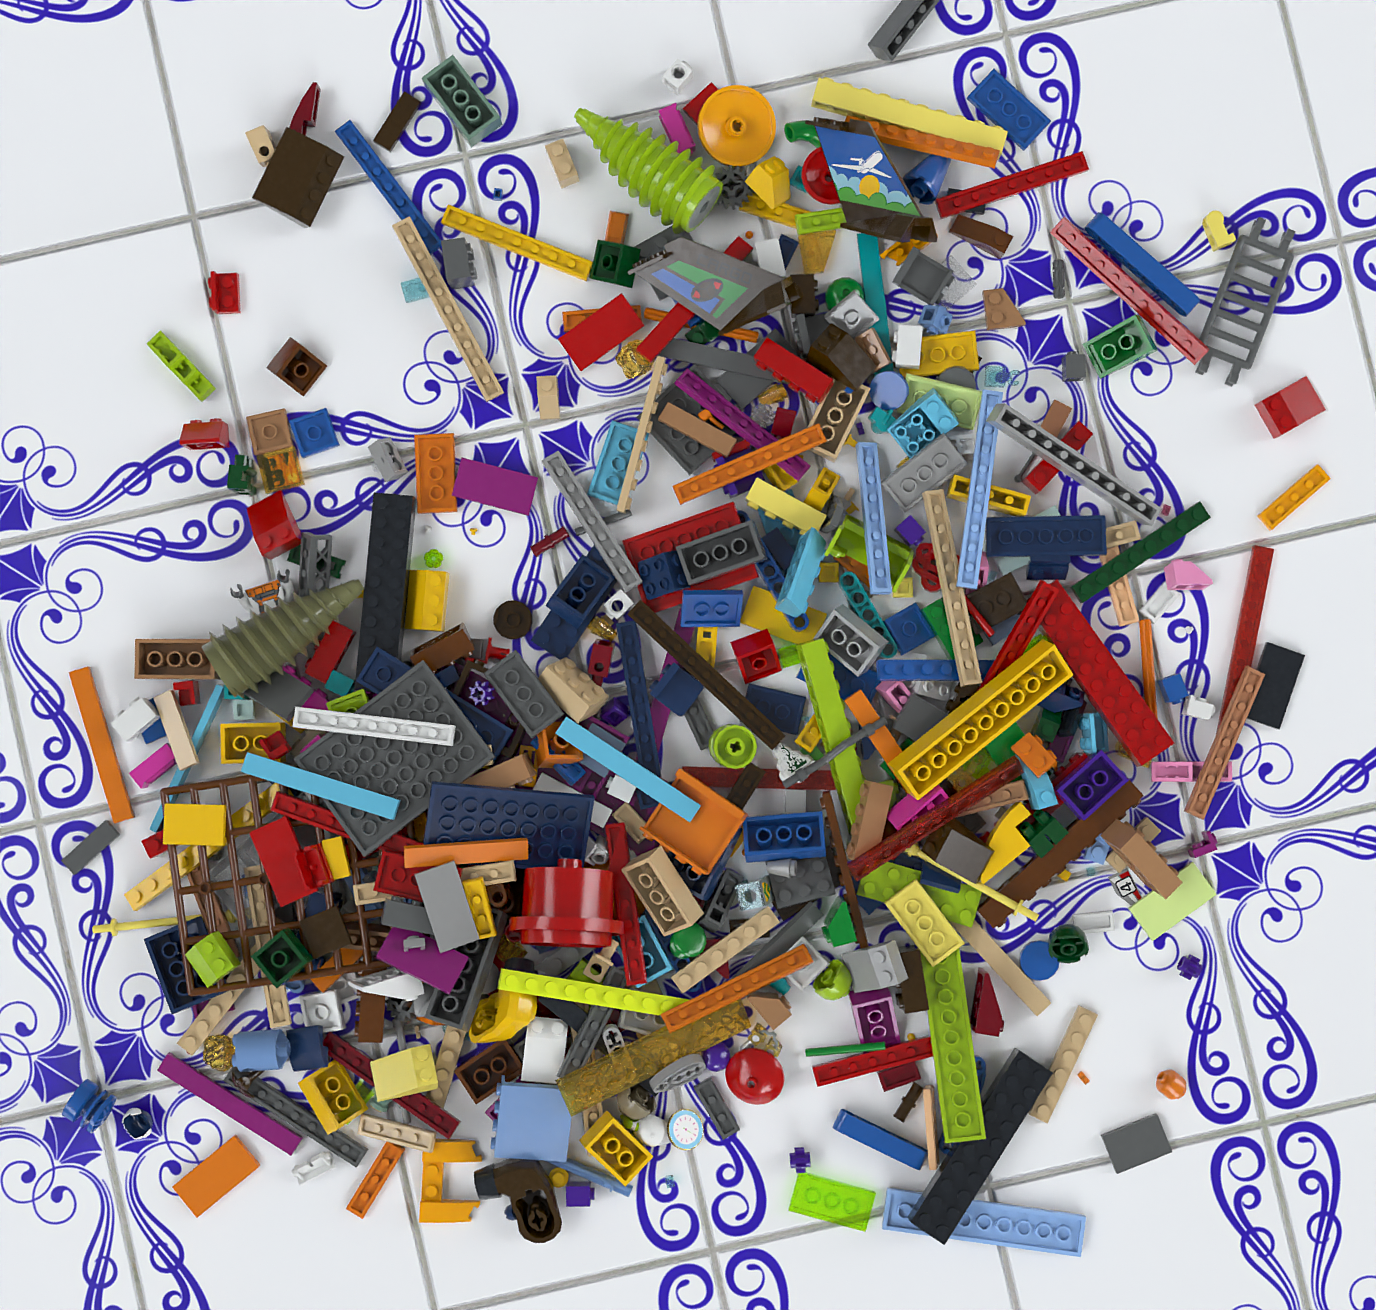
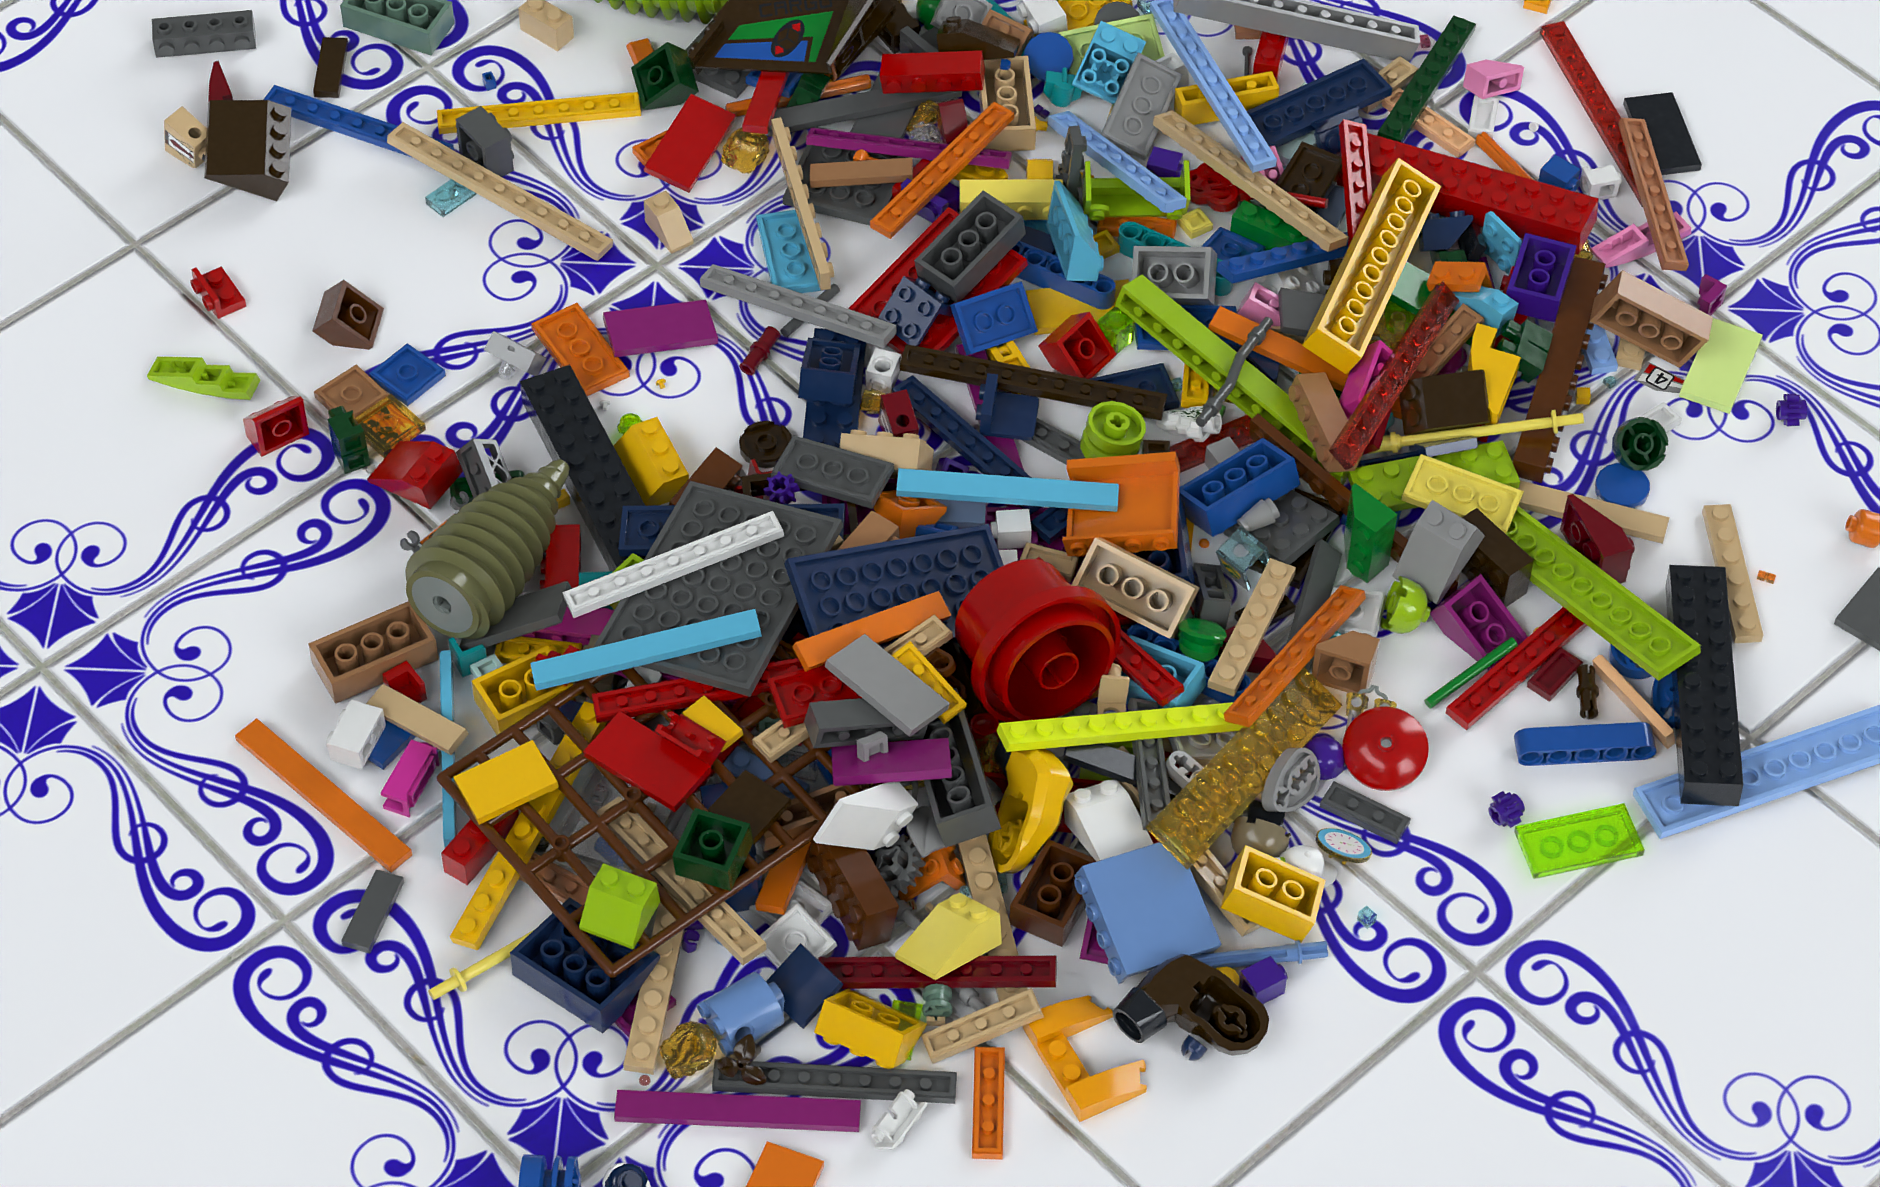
camera: 30 degrees left, 35 degrees down
none -> dark grey brick [152,10,256,58]

